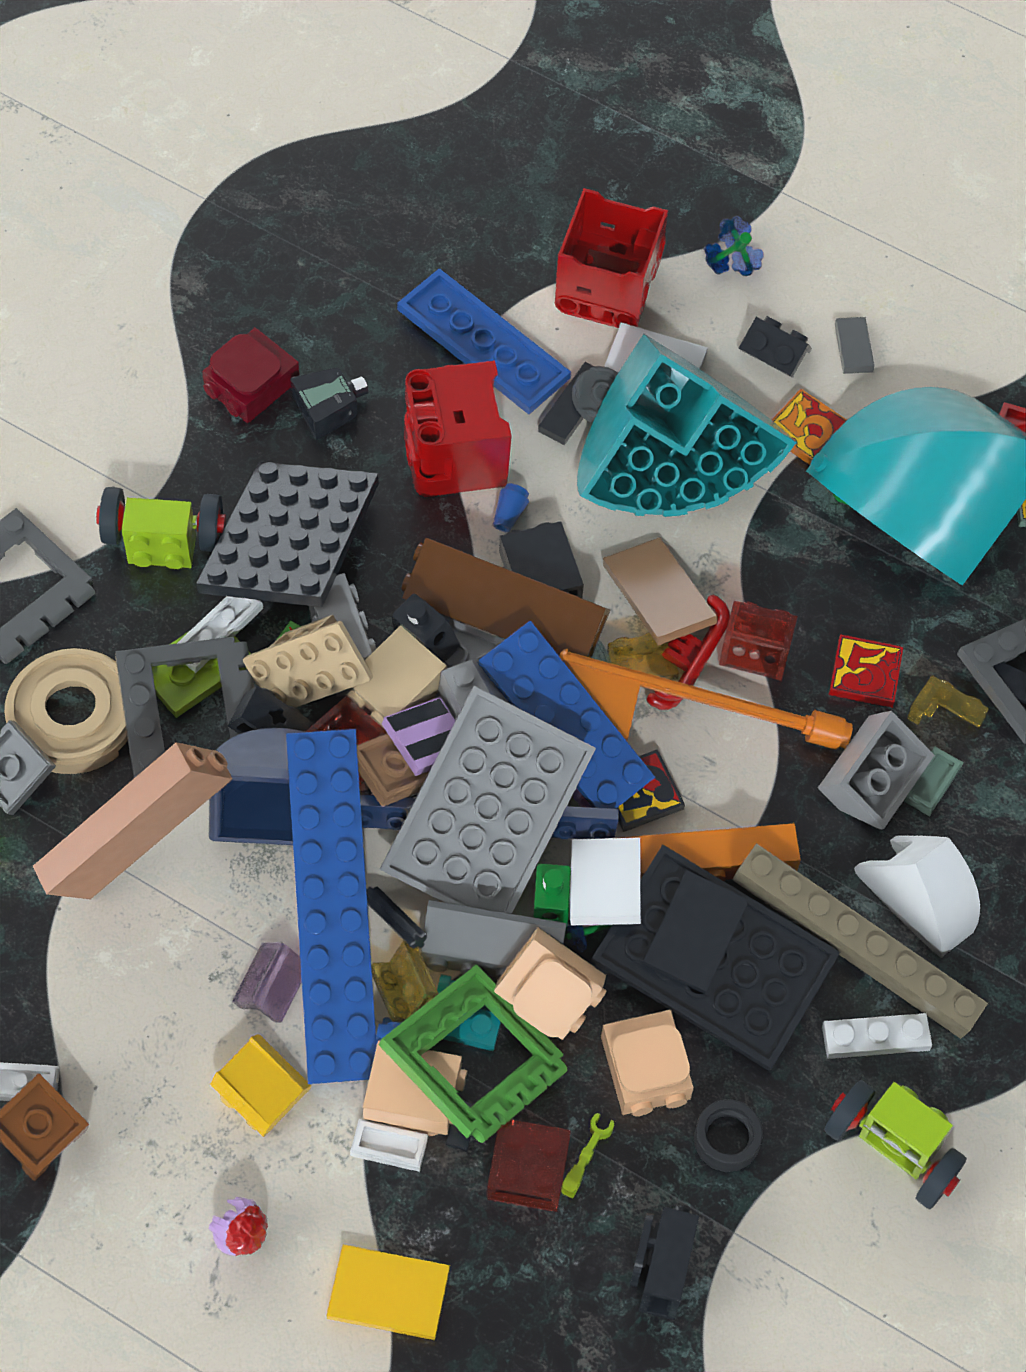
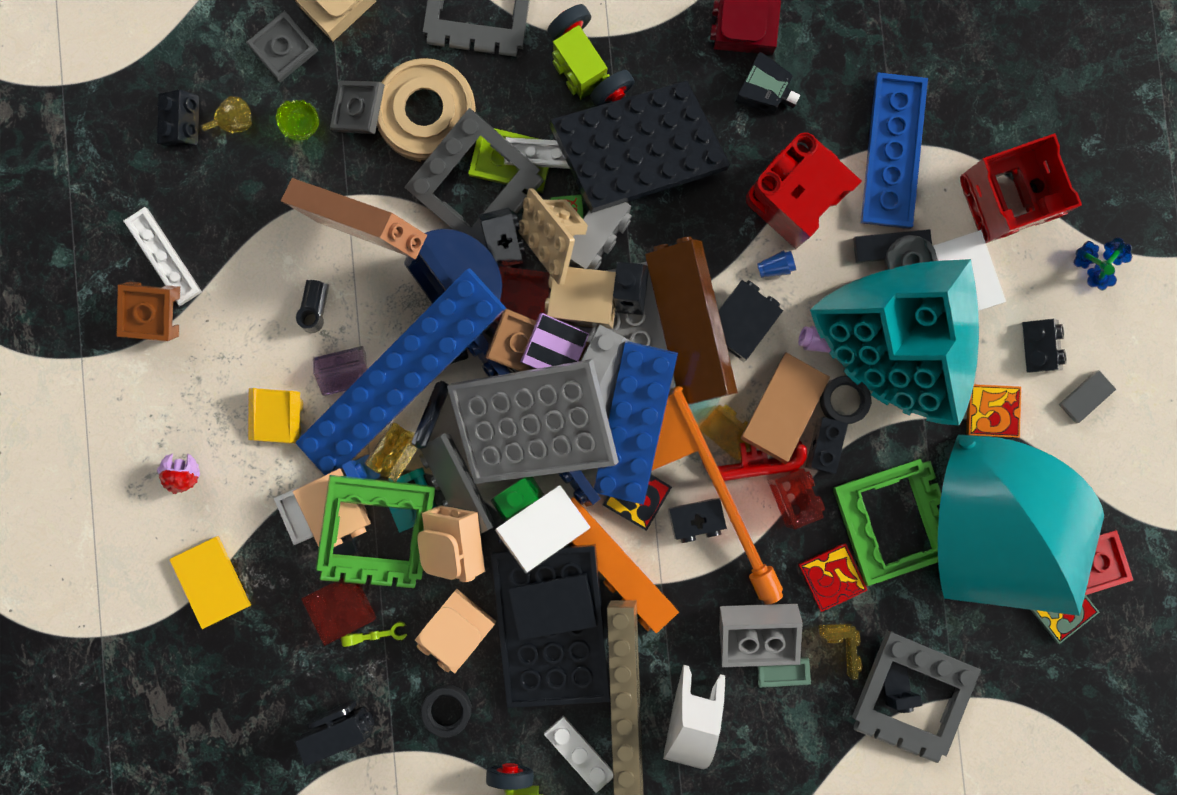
camera: 50 degrees right, 25 degrees up
none -> black piece [296,280,329,333]
none -> black brick [668,498,727,543]
none -> lavender cone [798,326,831,353]
none -> black brick [805,417,848,474]
none -> black tyre [820,376,872,424]
none -> bright green hinge [832,459,942,586]

